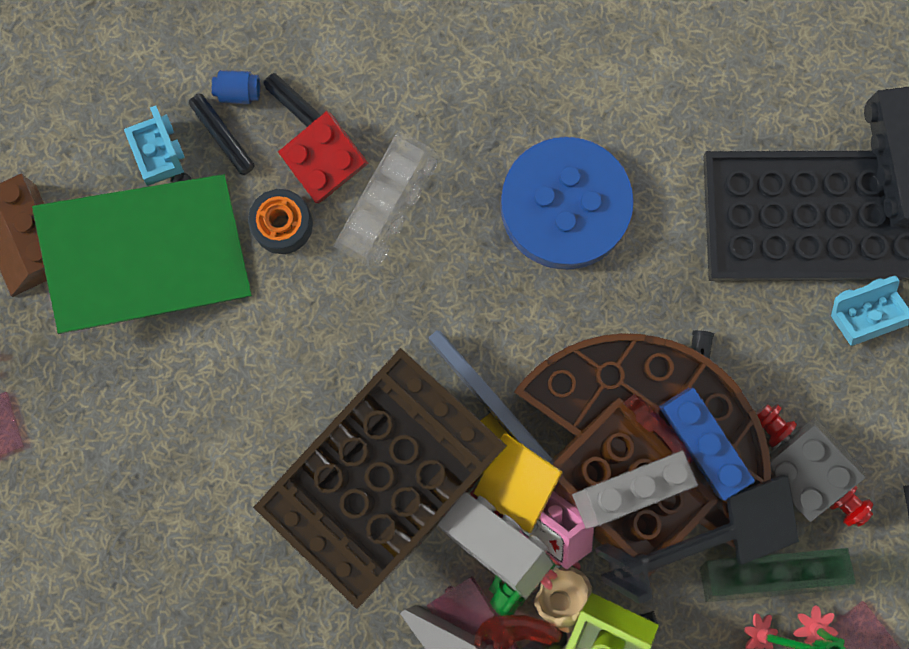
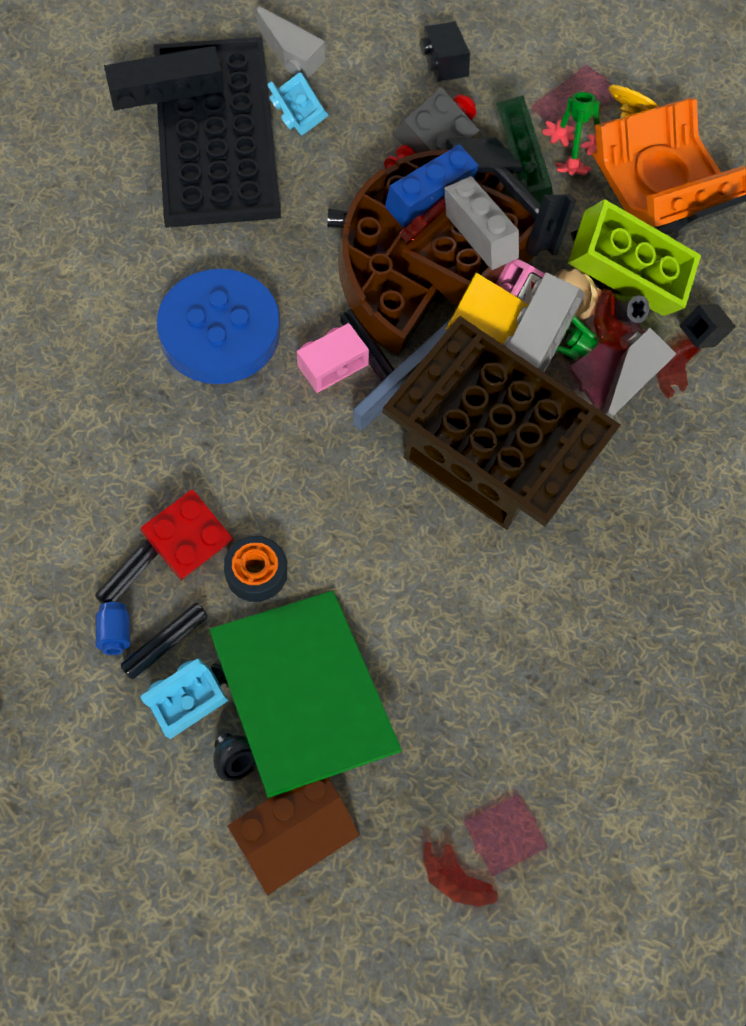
camera: 100 degrees left, 15 degrees down
clear wedge [333,130,442,267] -> none
none -> black brick [213,733,256,781]
none -> bright pink brick [296,323,369,393]
none -> black axle [340,309,395,382]

